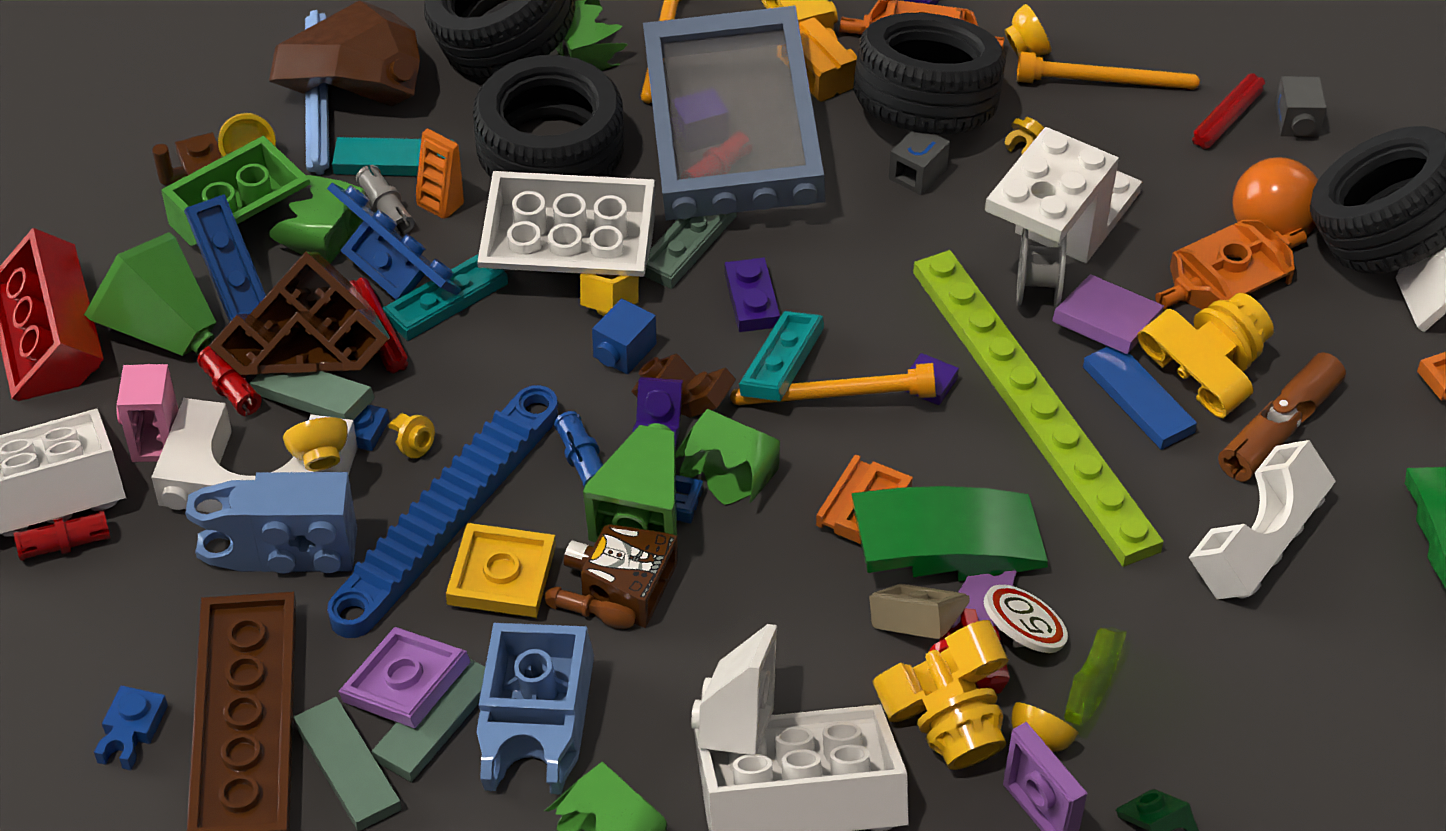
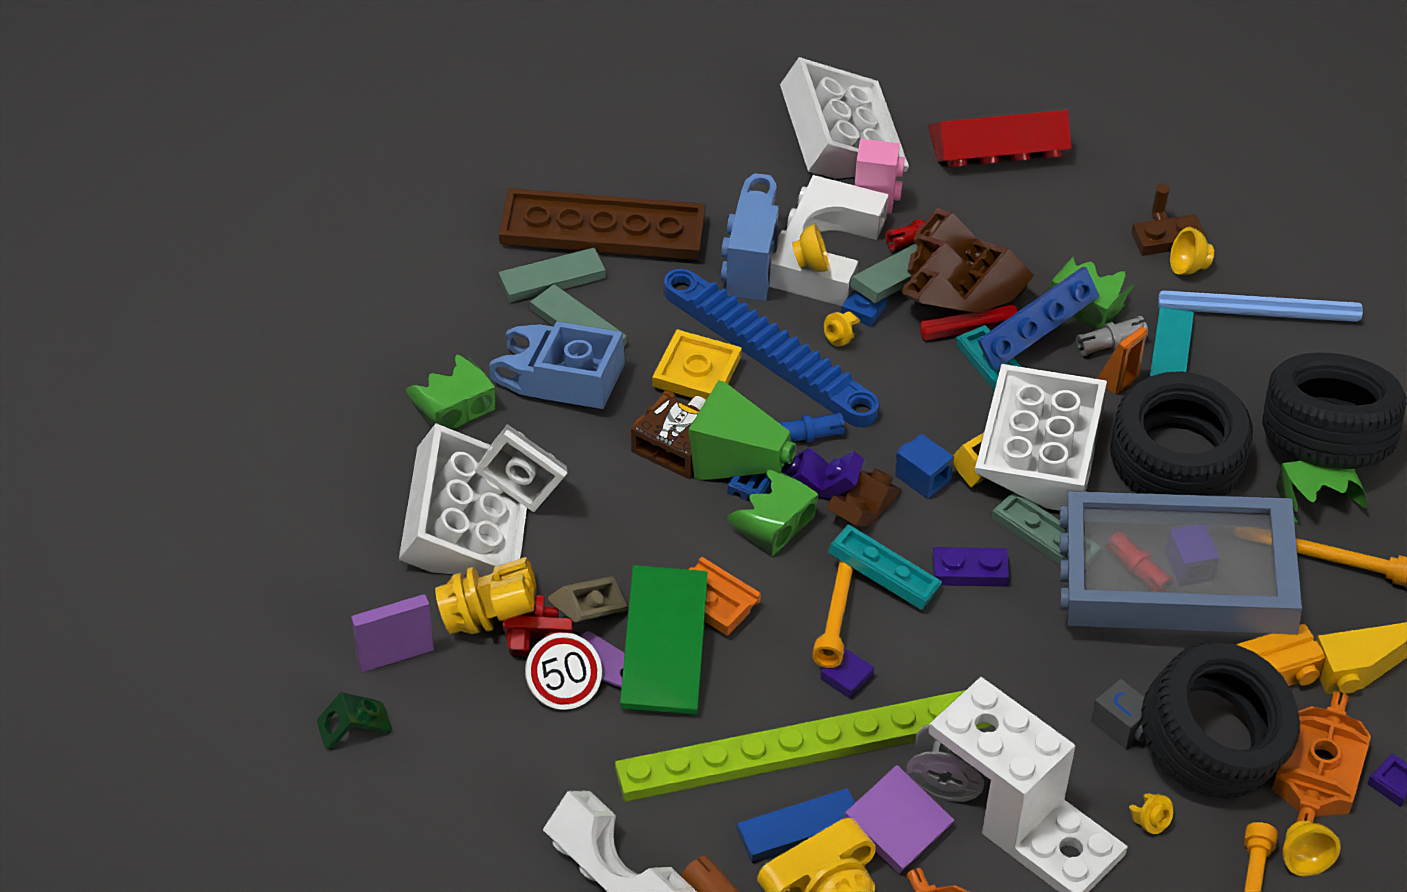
camera: 100 degrees right, 0 degrees up
red pin [13,511,111,561] -> none
bright green slope [84,232,216,356] -> none
blue plate [94,685,168,770] -> none
bright green slope [161,135,310,246] -> none
blue tile [184,194,266,322] -> none
reddish brown brick [269,0,420,107] -> none
medium lavender tile [338,627,471,728] -> none
yellow piece [1011,702,1078,752] -> none
clear neon green tile [1064,627,1127,726] -> none

